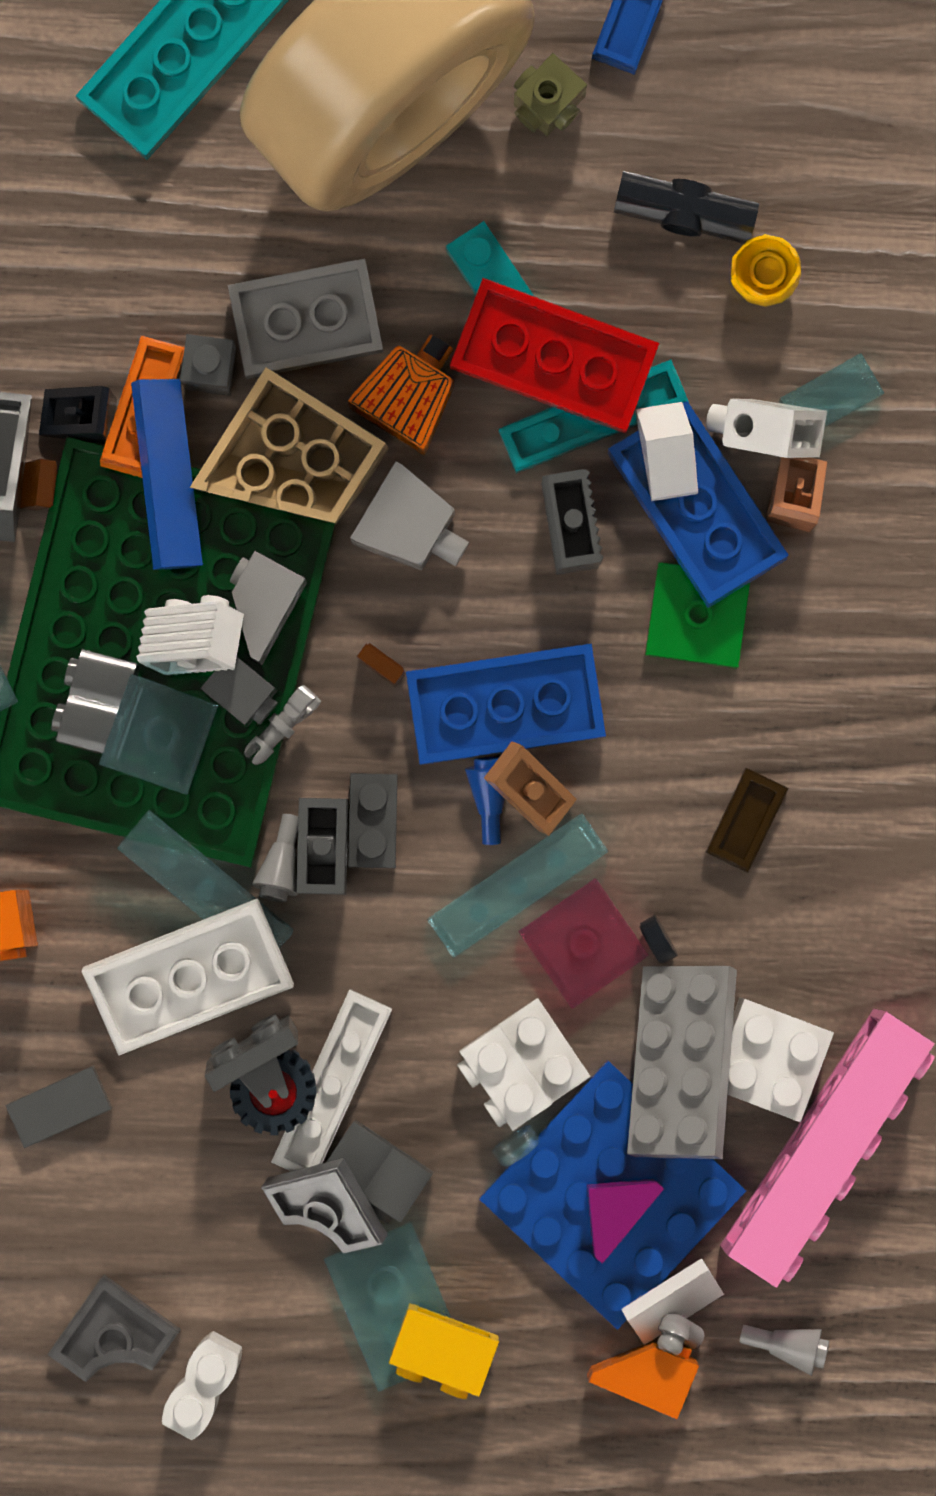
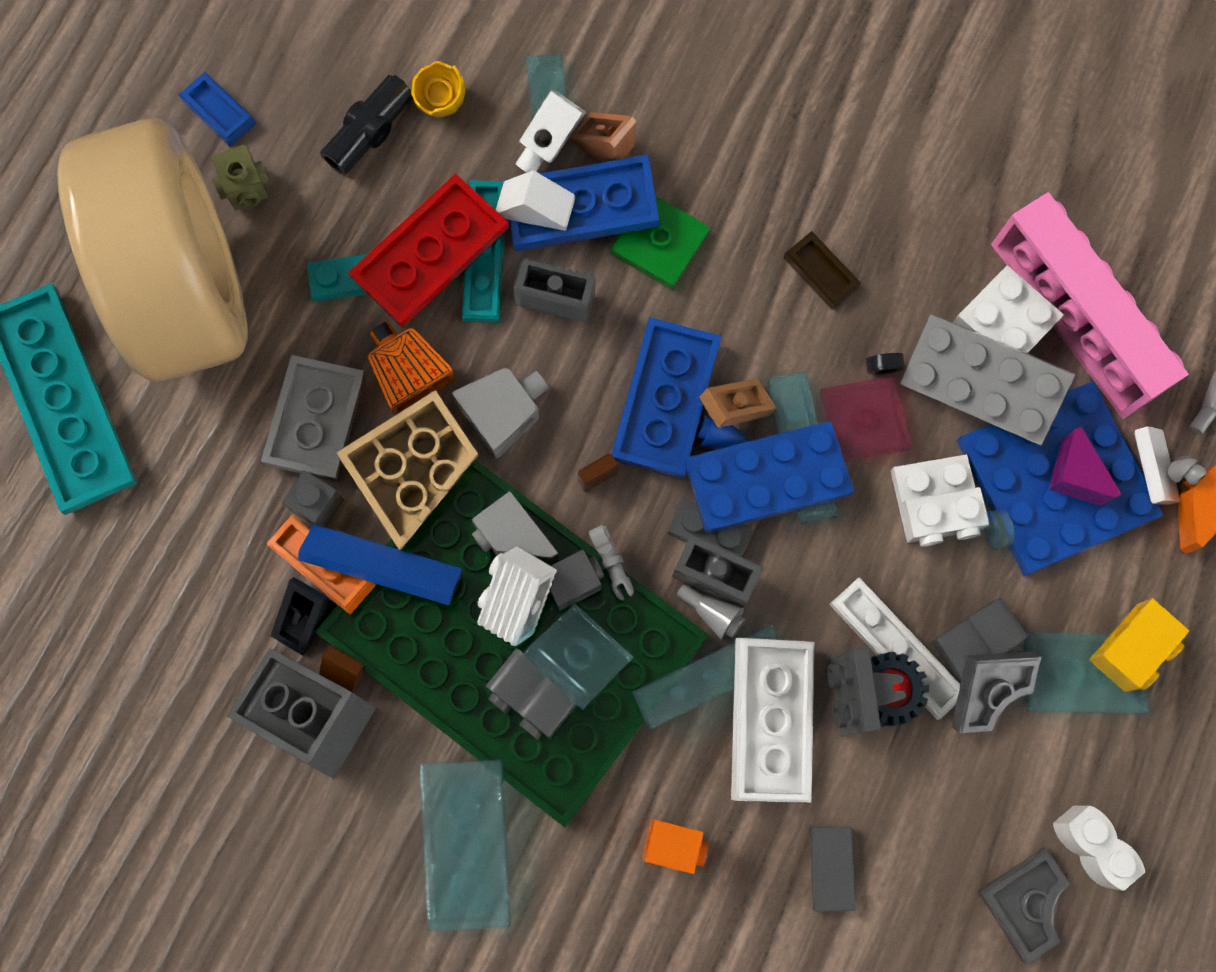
camera: 70 degrees left, 10 degrees down
none -> blue plate [684,421,854,534]

